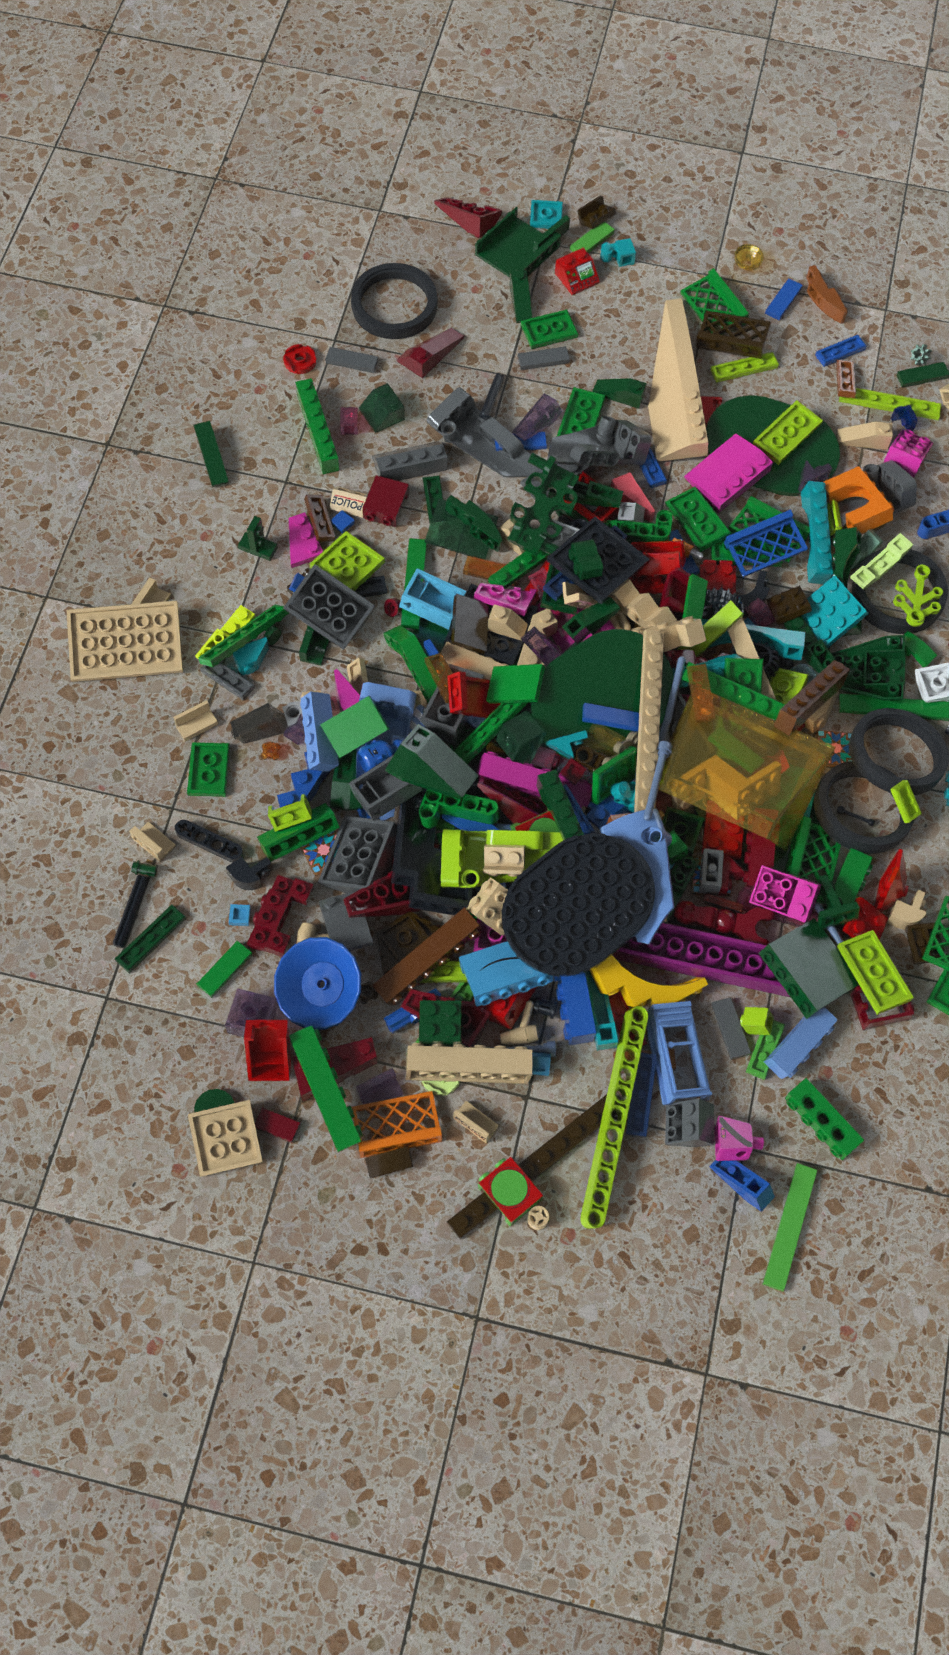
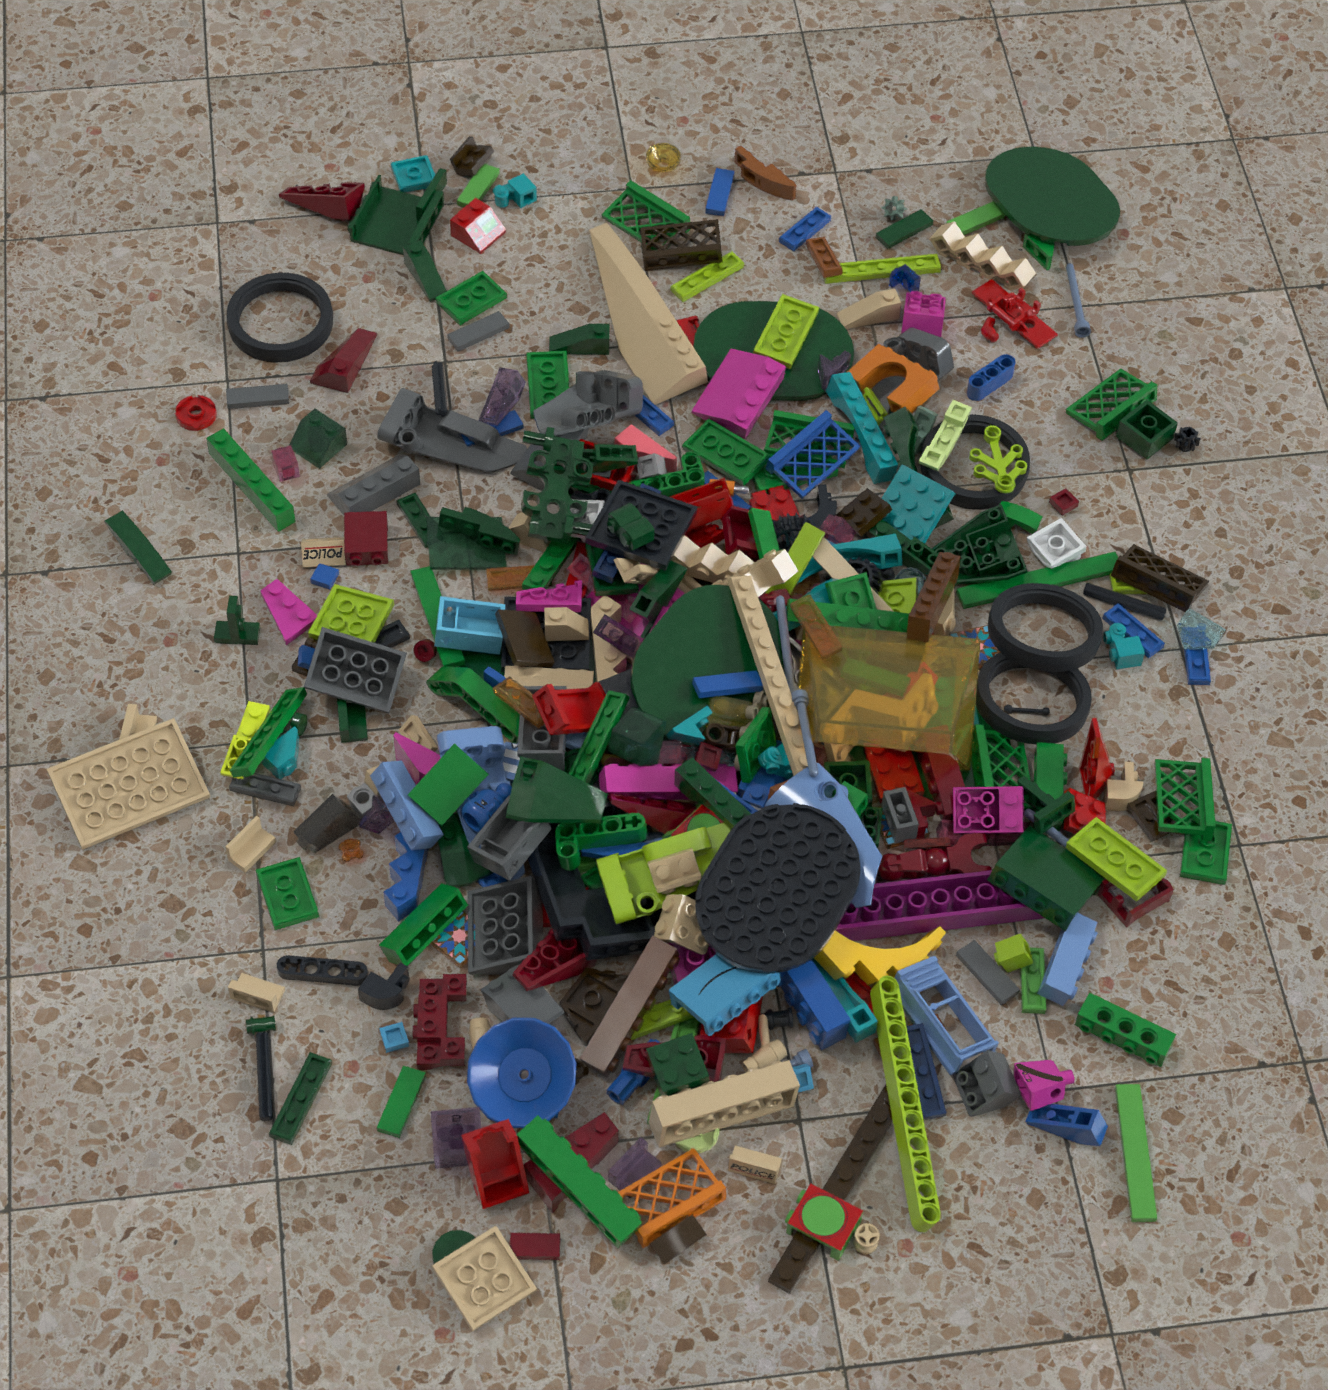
camera: 20 degrees left, 10 degrees down
lime panel [268,794,312,832] -> none
reddish brown plate [304,495,335,541] -> none
green tile [486,664,545,704] -> none
lime plate [890,780,922,823] -> none

